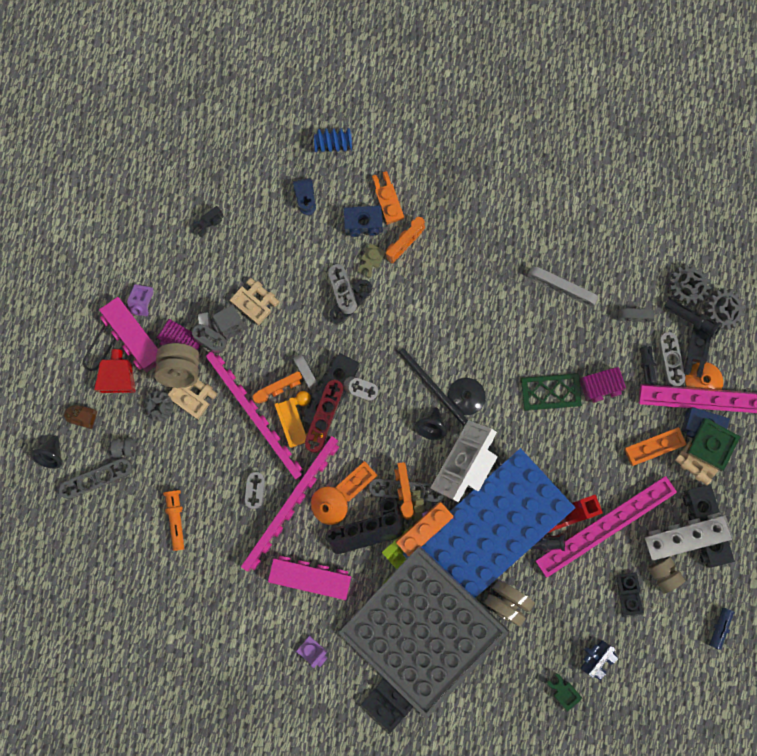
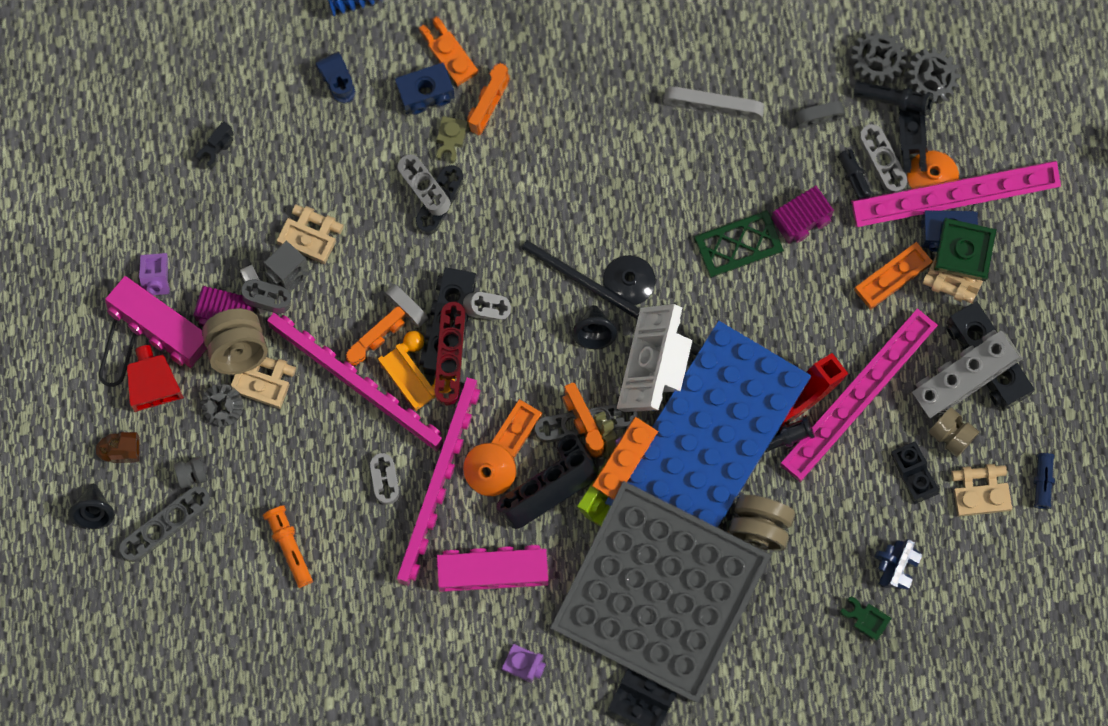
camera: 20 degrees left, 5 degrees down
none -> tan plate [951,464,1012,517]

